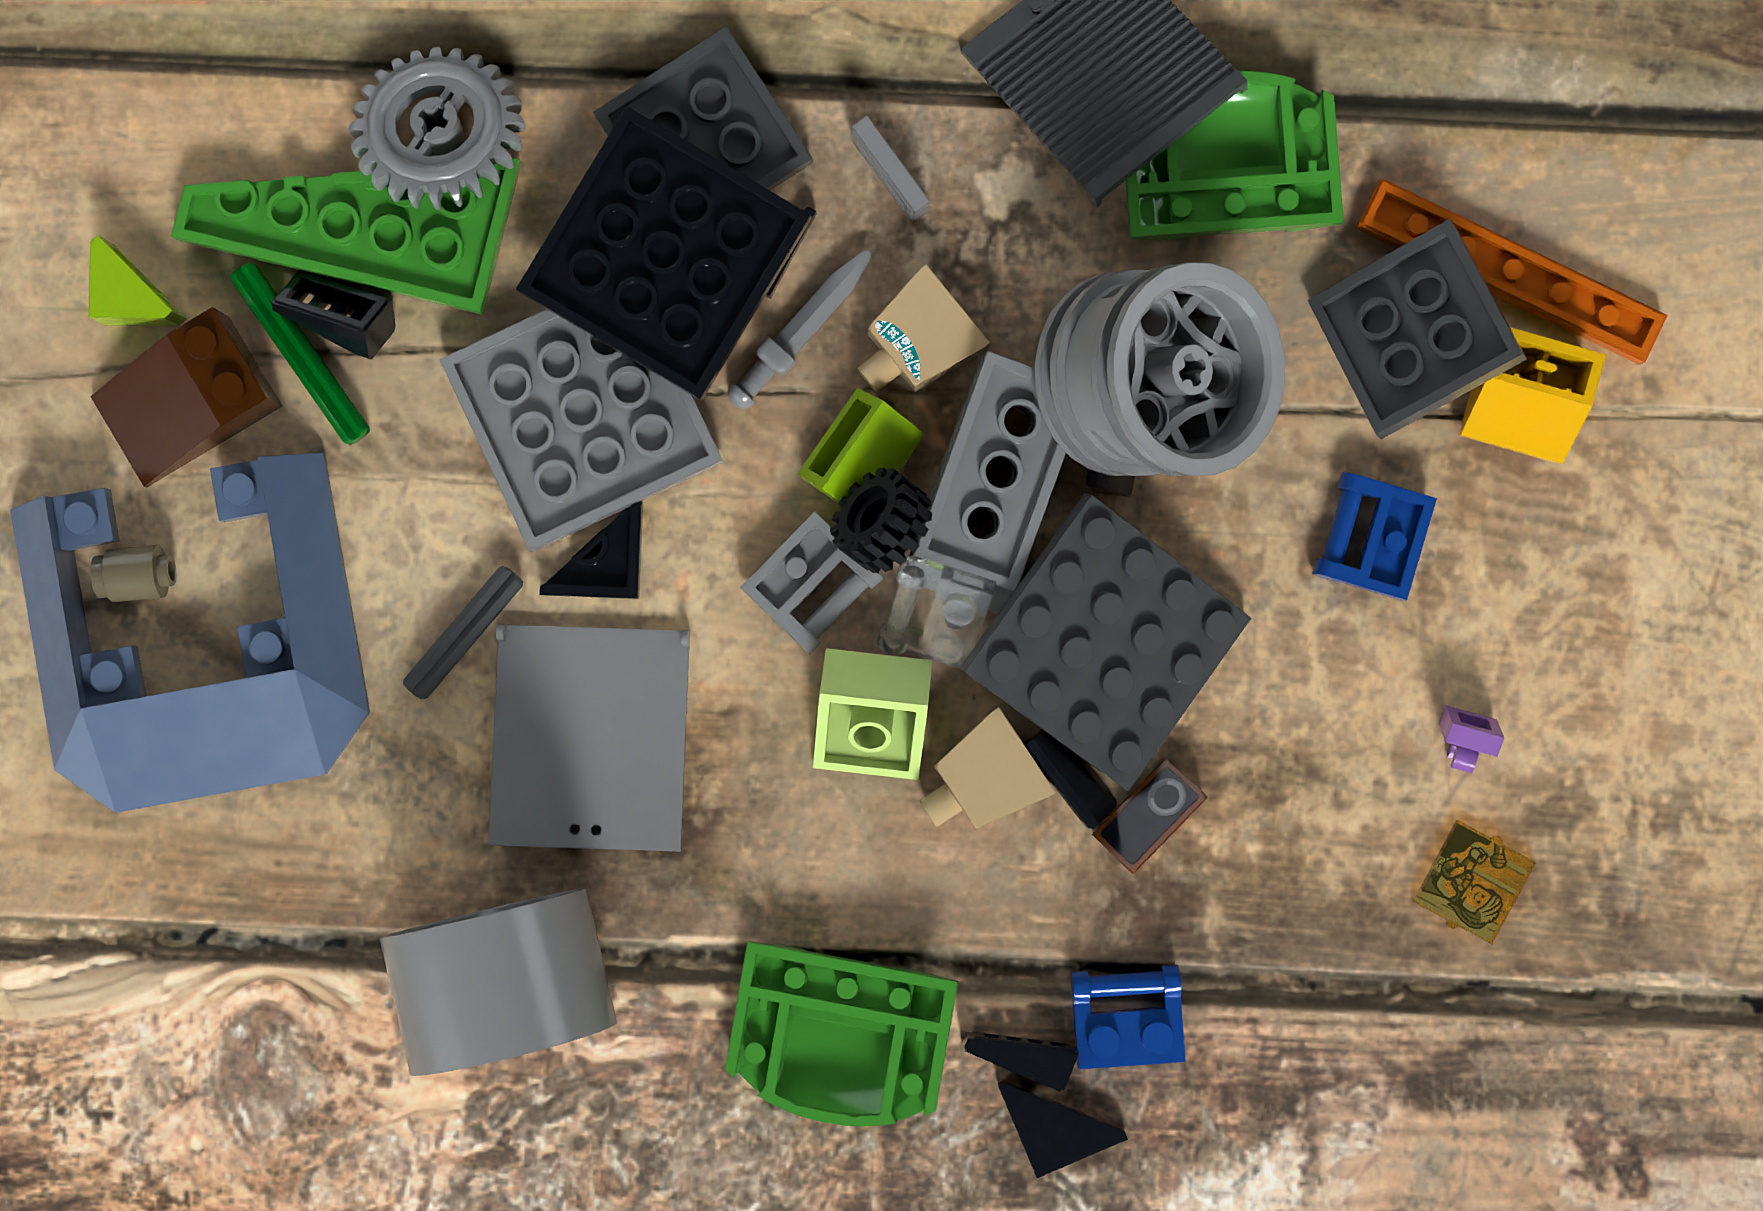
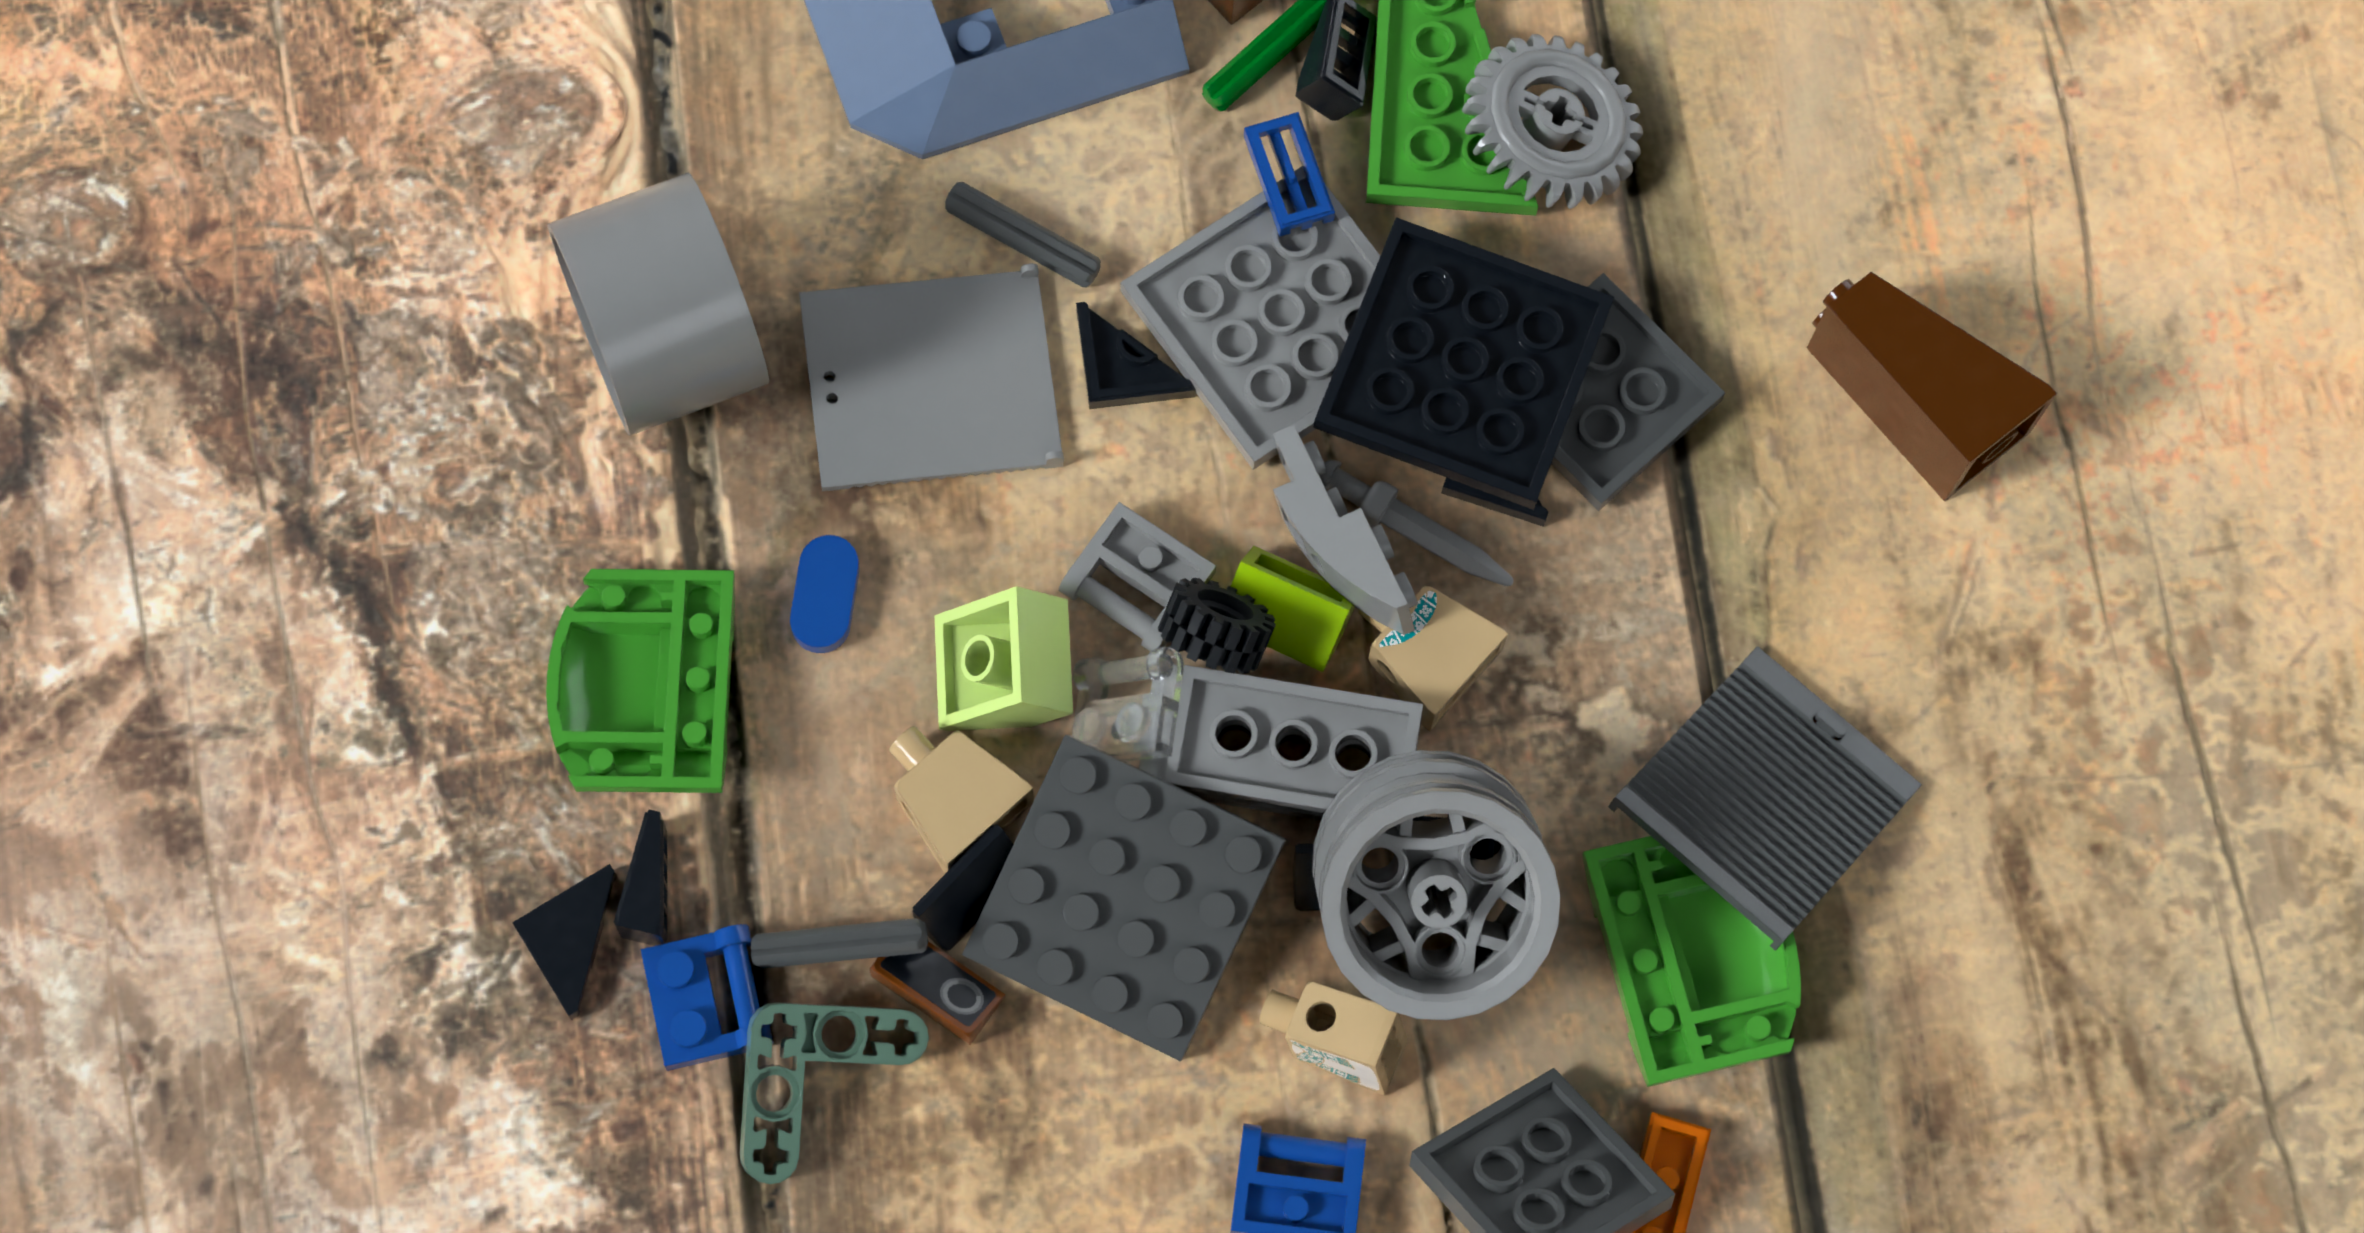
camera: 75 degrees right, 15 degrees down
light grey tile [851,116,930,222] -> none
none -> sand green beam [740,1002,929,1184]
none -> dark grey axle [751,918,928,969]
none -> blue tile [790,535,860,653]
none -> blue tile [1243,112,1335,237]
none -> tan torso [1260,982,1408,1096]
none -> light grey slope [1272,424,1418,635]

